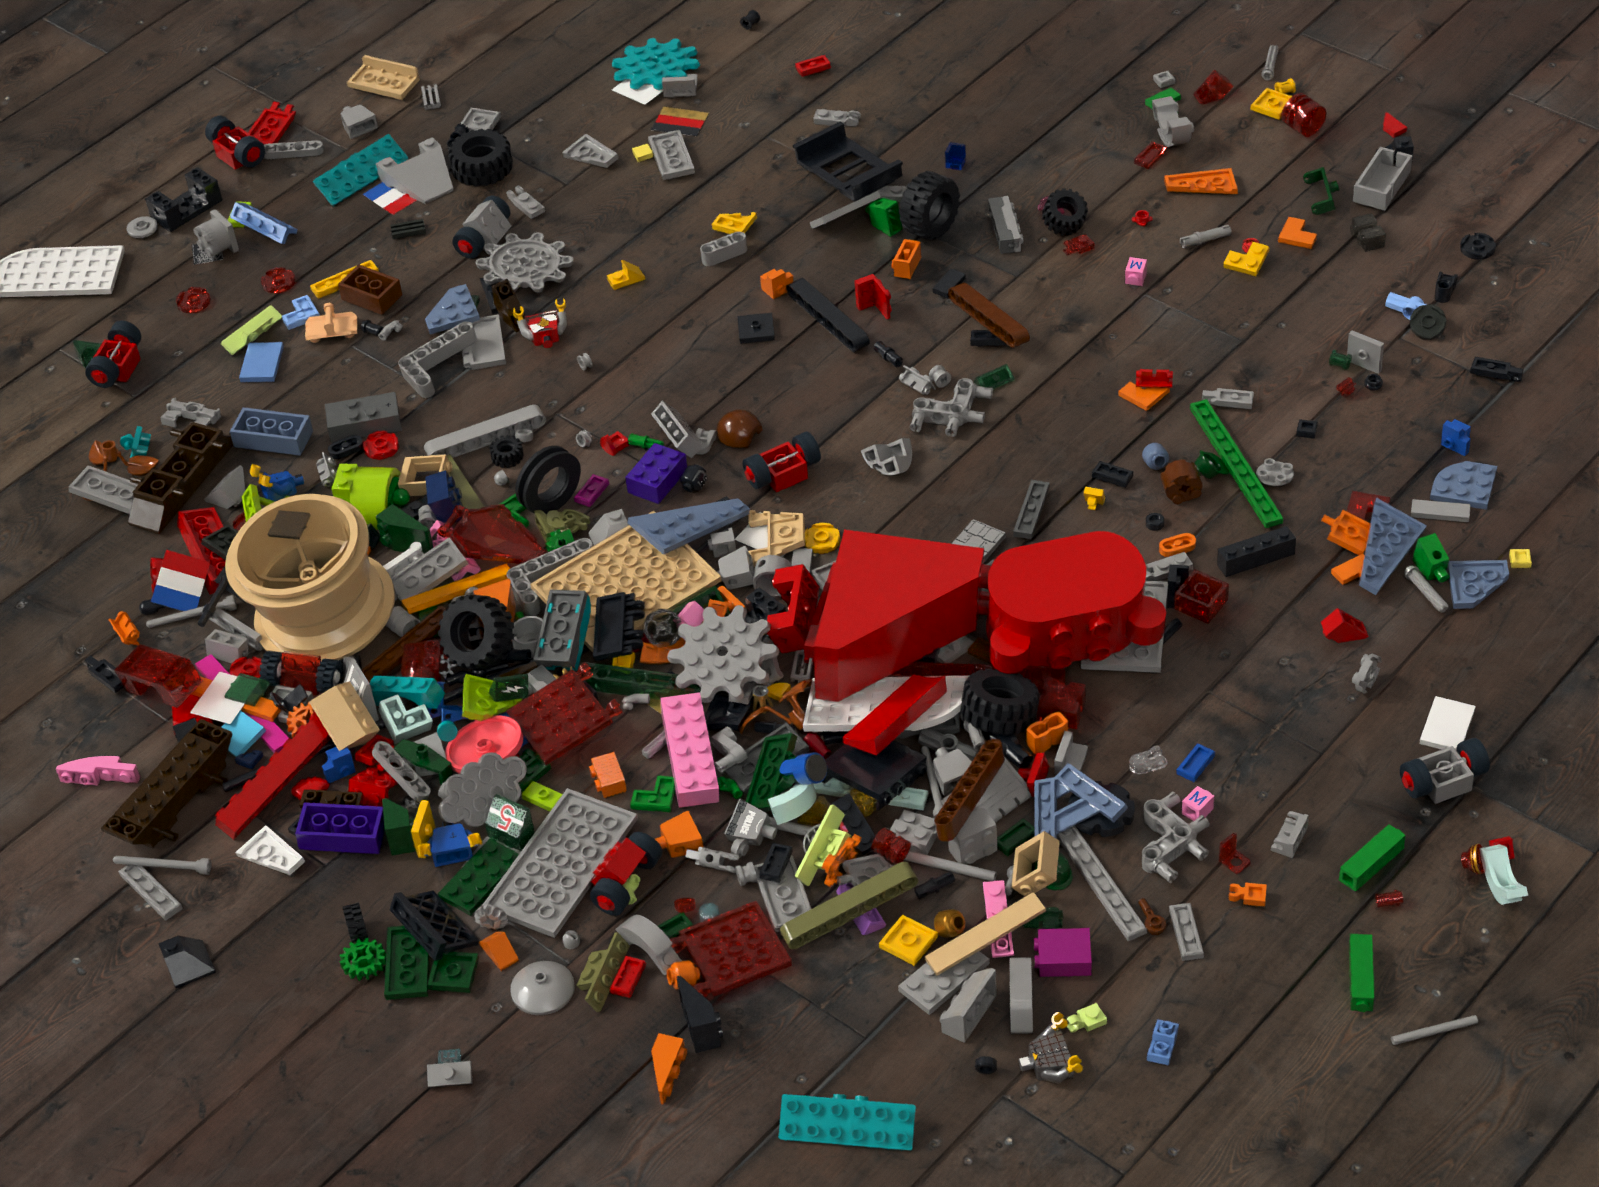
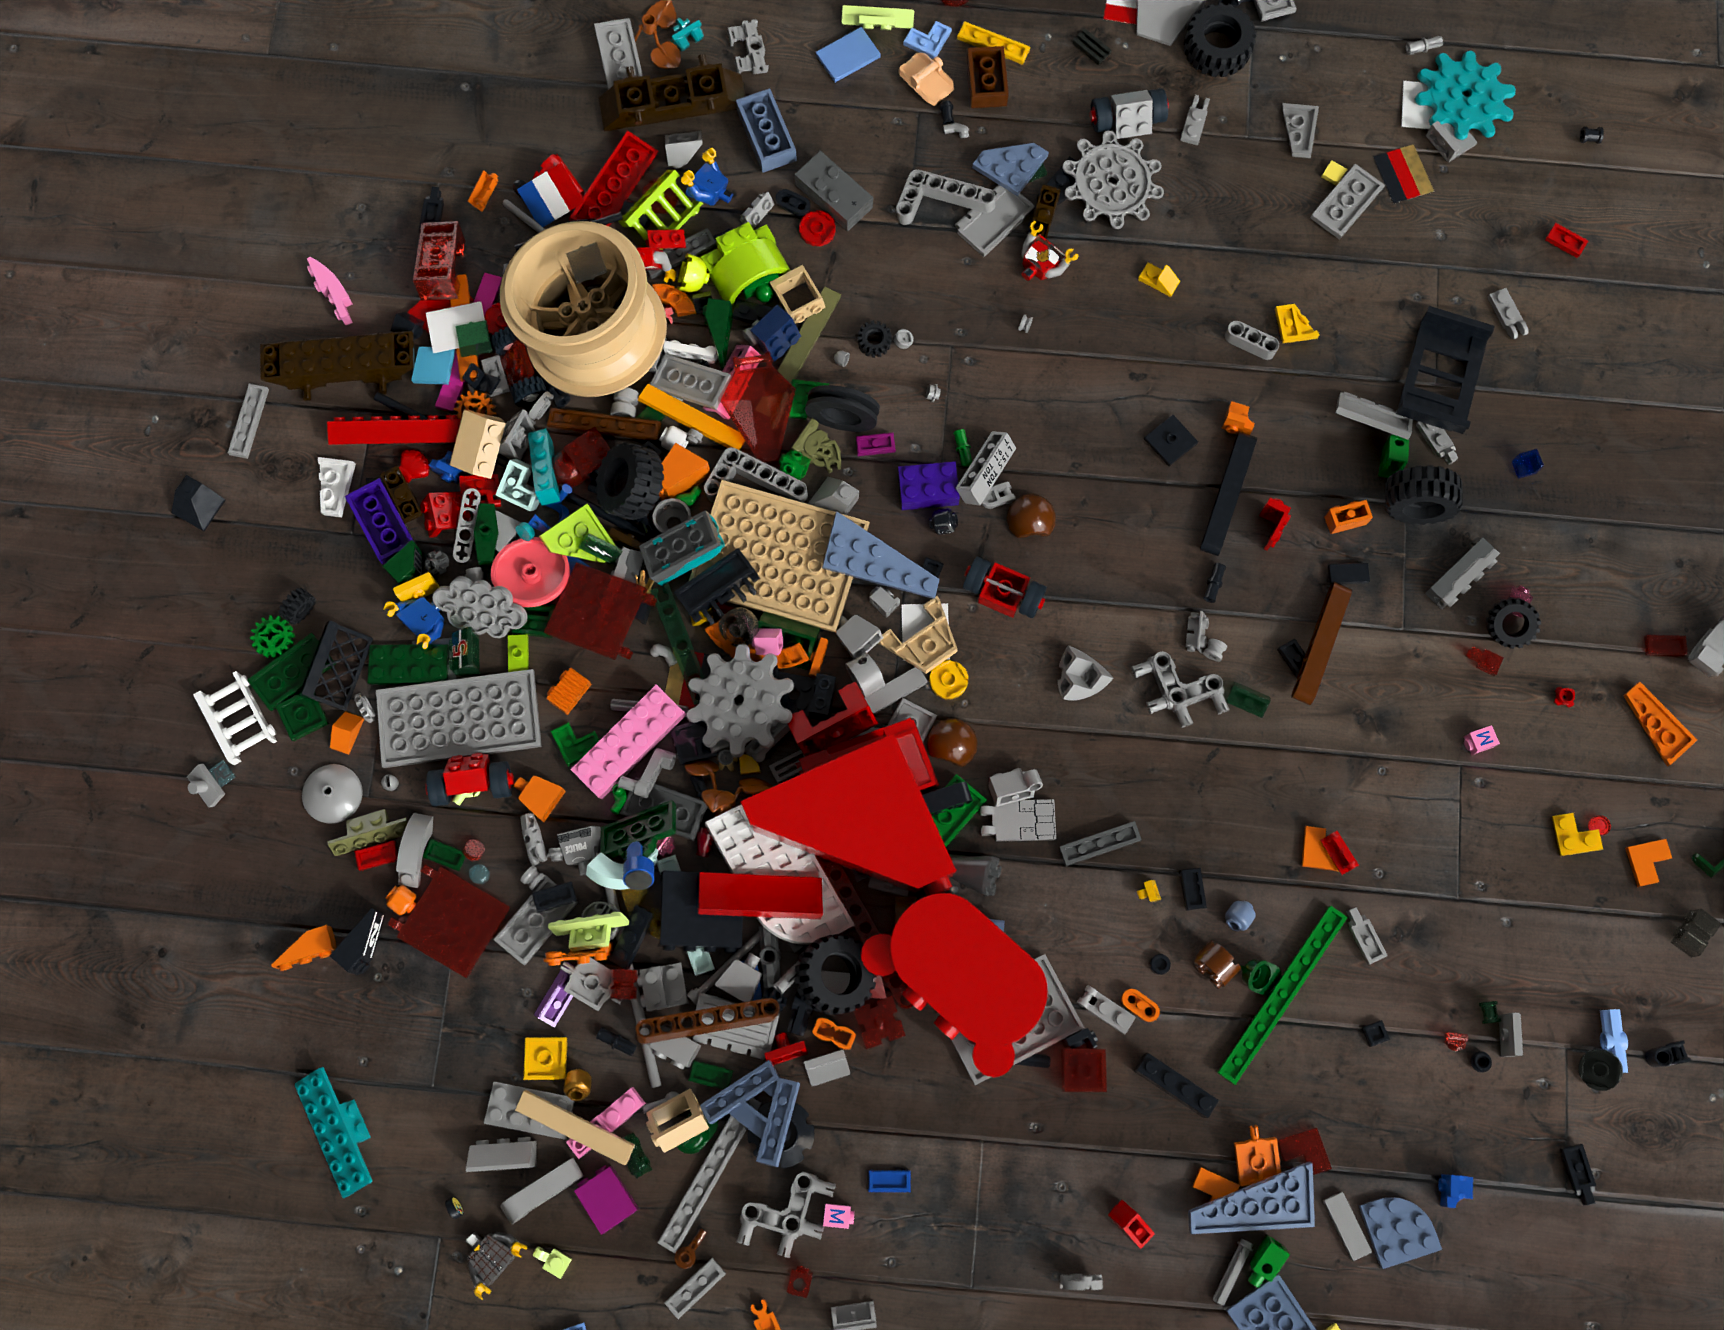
camera: 50 degrees right, 30 degrees up
light grey piece [113,856,211,875] -> none
pearl dark grey tile [201,524,239,560] -> none
dark blue tile [235,750,263,770] -> none
light grey beam [424,404,546,458] -> none
red tile [600,431,629,456] -> none
olive beam [780,862,918,949] -> none
clear plate [1129,746,1168,774] -> none
light grey pin [1180,225,1231,248] -> none
light grey dish [1256,458,1294,486] -> none
none -> white fence [193,671,277,765]
none -> light grey hinge [988,768,1043,807]
none -> light grey axle [1406,36,1443,55]

